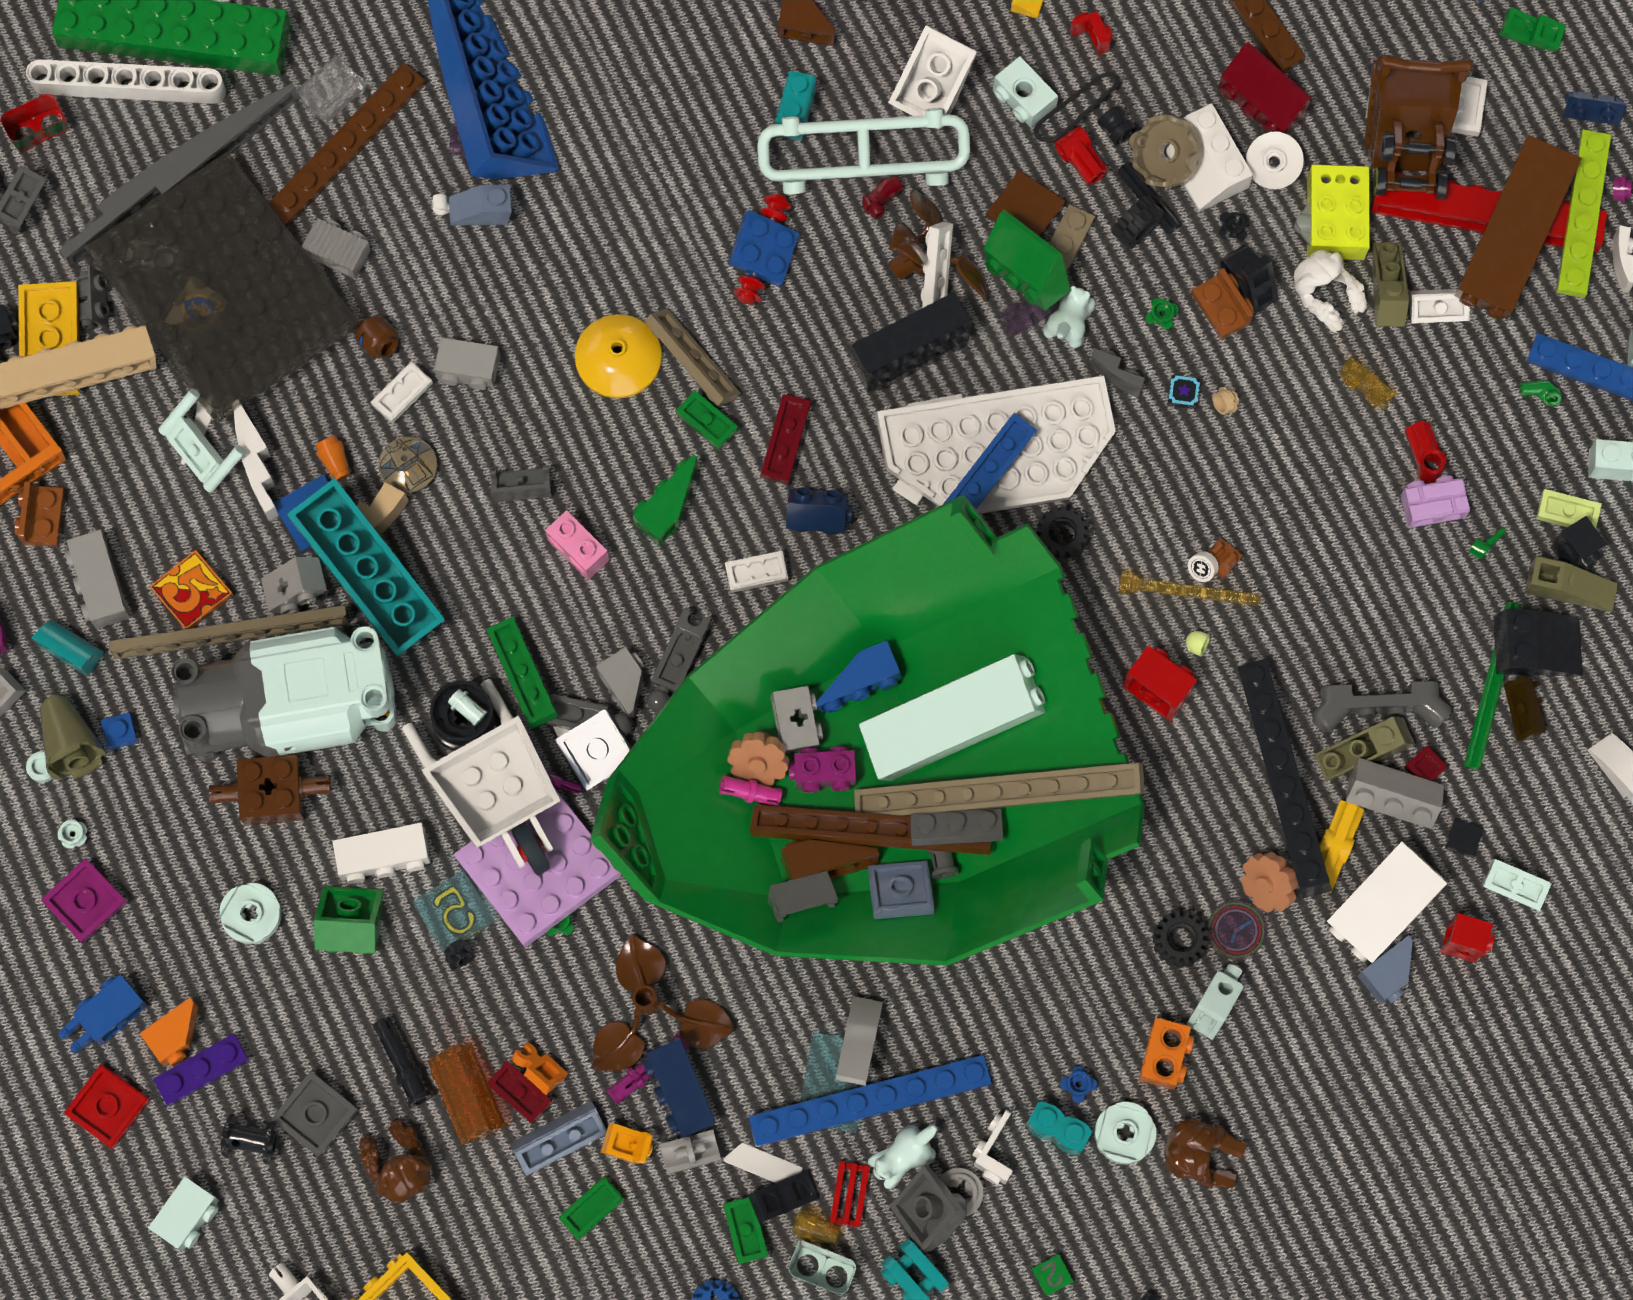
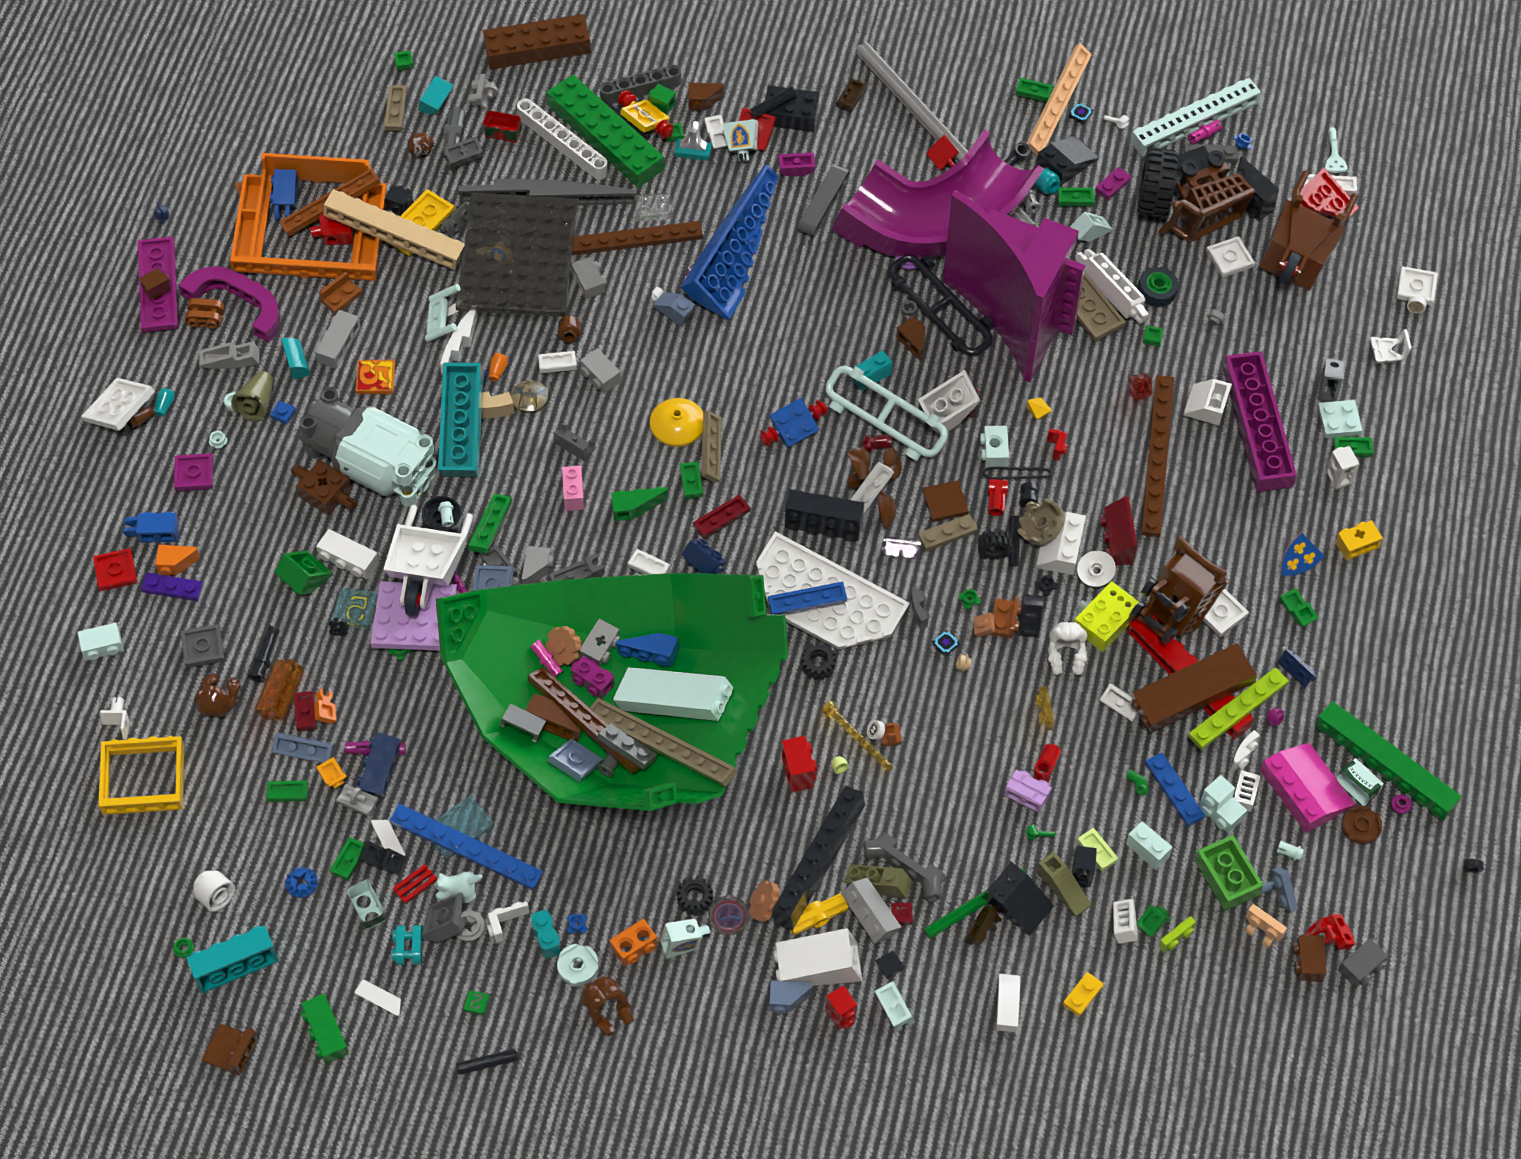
camera: 40 degrees right, 15 degrees down
dark tan tile [109,605,350,659] -> none
light aqua plate [220,883,282,944] -> none
black hose [220,1114,278,1164] -> none
light grey brick [261,557,327,615] -> none
reddish brown plant [592,935,733,1072] -> none
clear yellow cone [792,1210,840,1245] -> none
light grey slope [835,996,883,1086] -> none
green slope [983,210,1071,311] -> none
light aqua animal [1043,286,1096,348] -> none
olive slope [1372,242,1409,327] -> none
none -> nougat plate [974,612,995,637]

